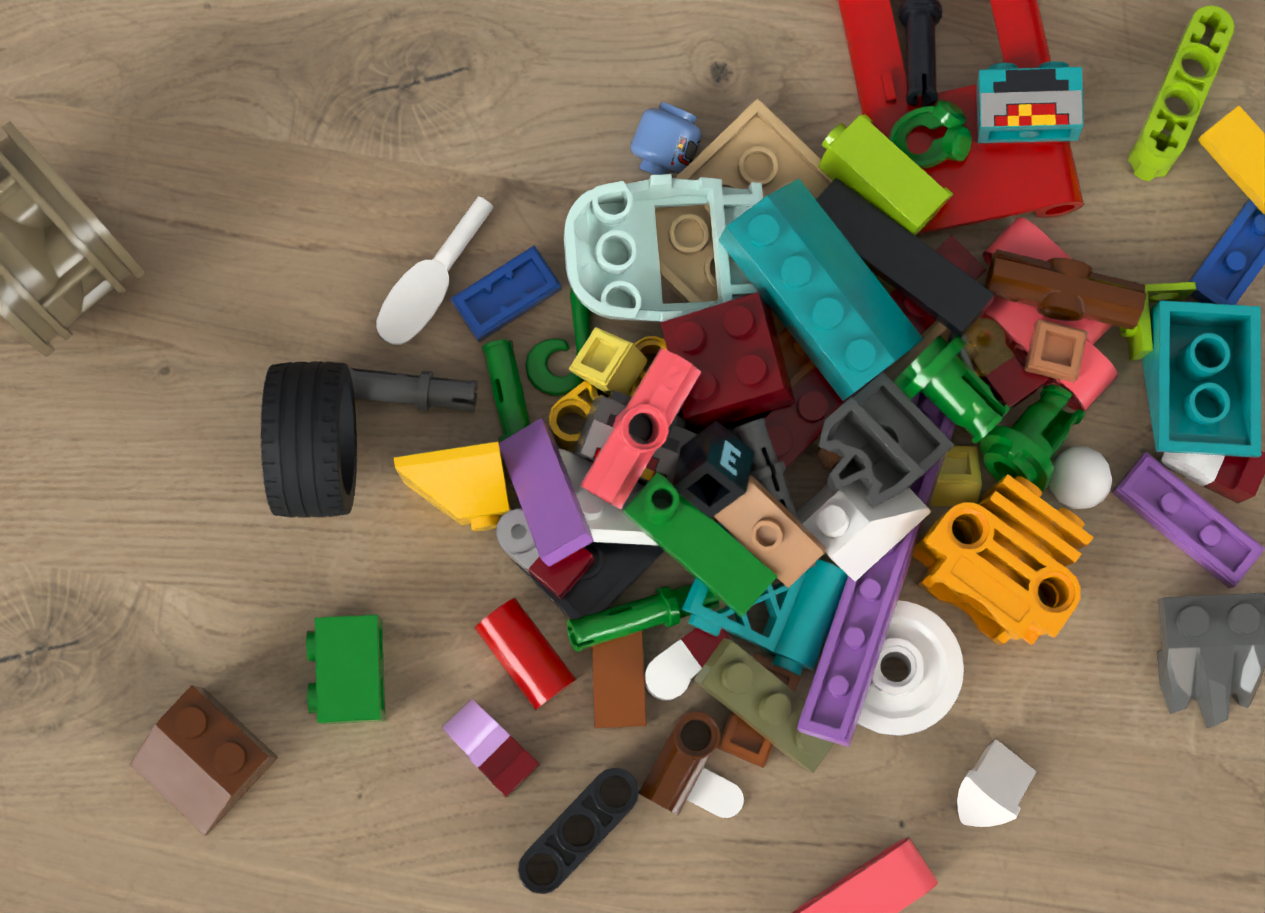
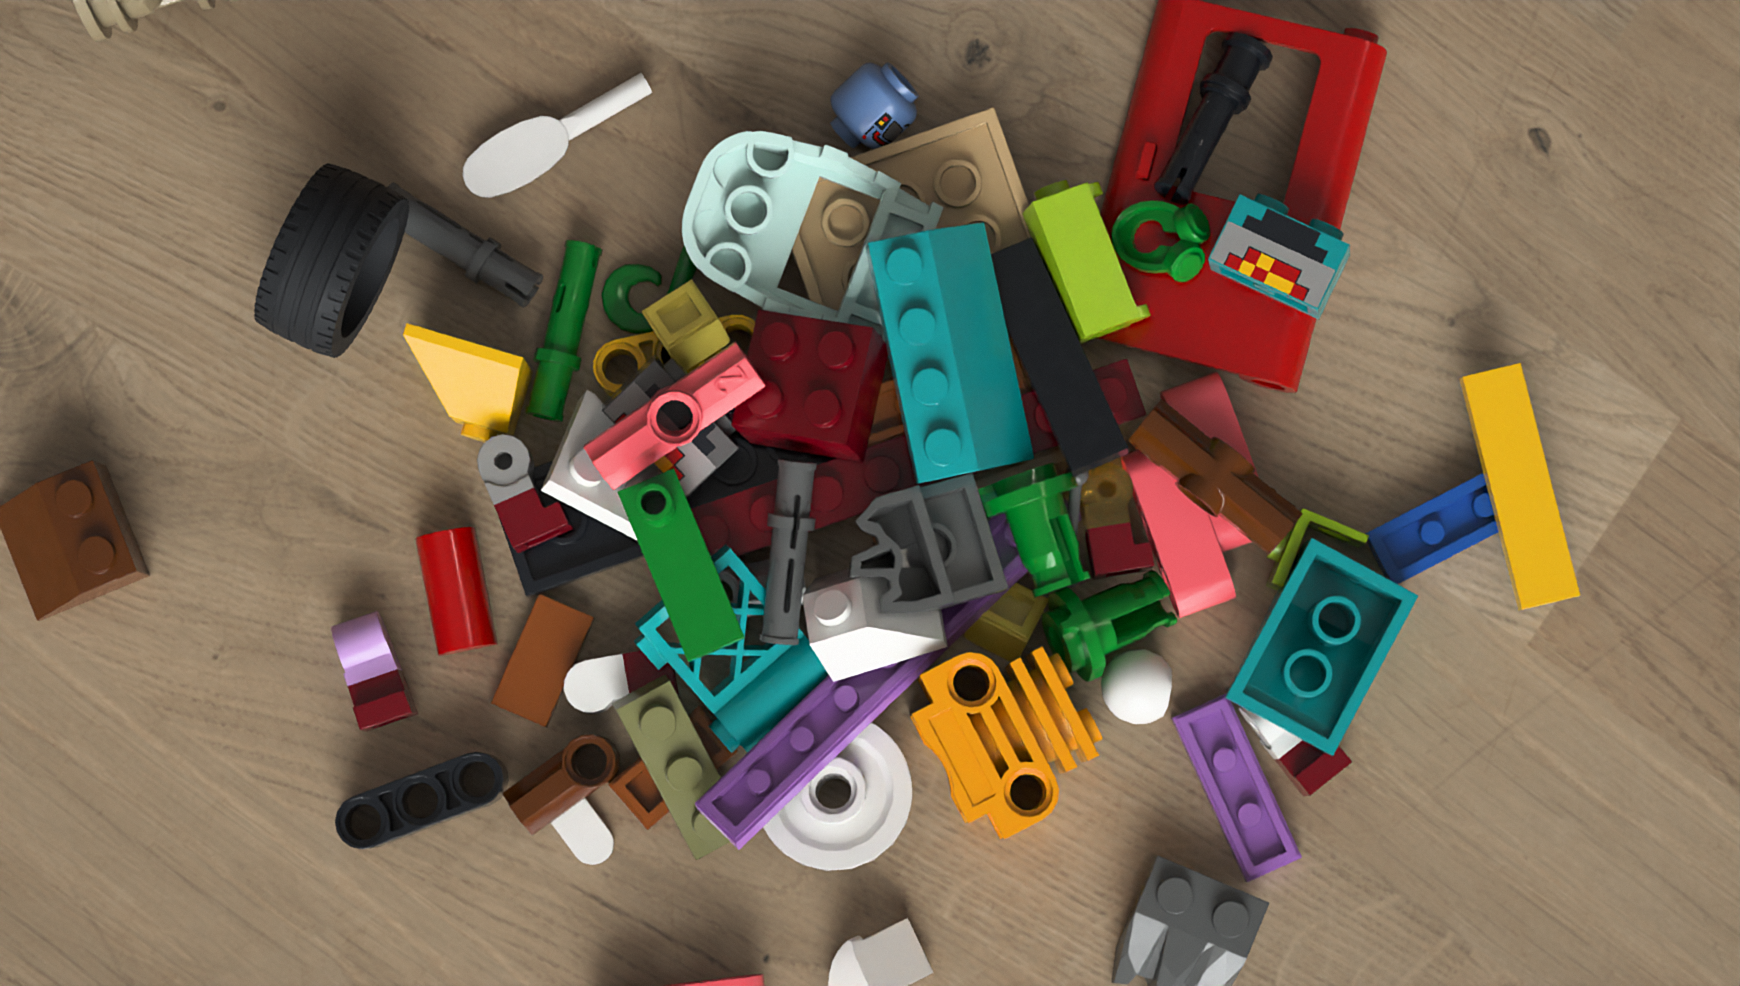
camera: 30 degrees right, 5 degrees up
green brick [306,615,386,725] -> none
blue plate [451,245,562,343] -> none
medium lavender tile [499,418,594,567] -> none
green pin [567,583,720,652] -> none
black brick [672,421,755,519] -> none
plate [714,475,827,588] -> none
nougat tile [1024,319,1088,383] -> none
lime beam [1127,5,1235,182] -> none

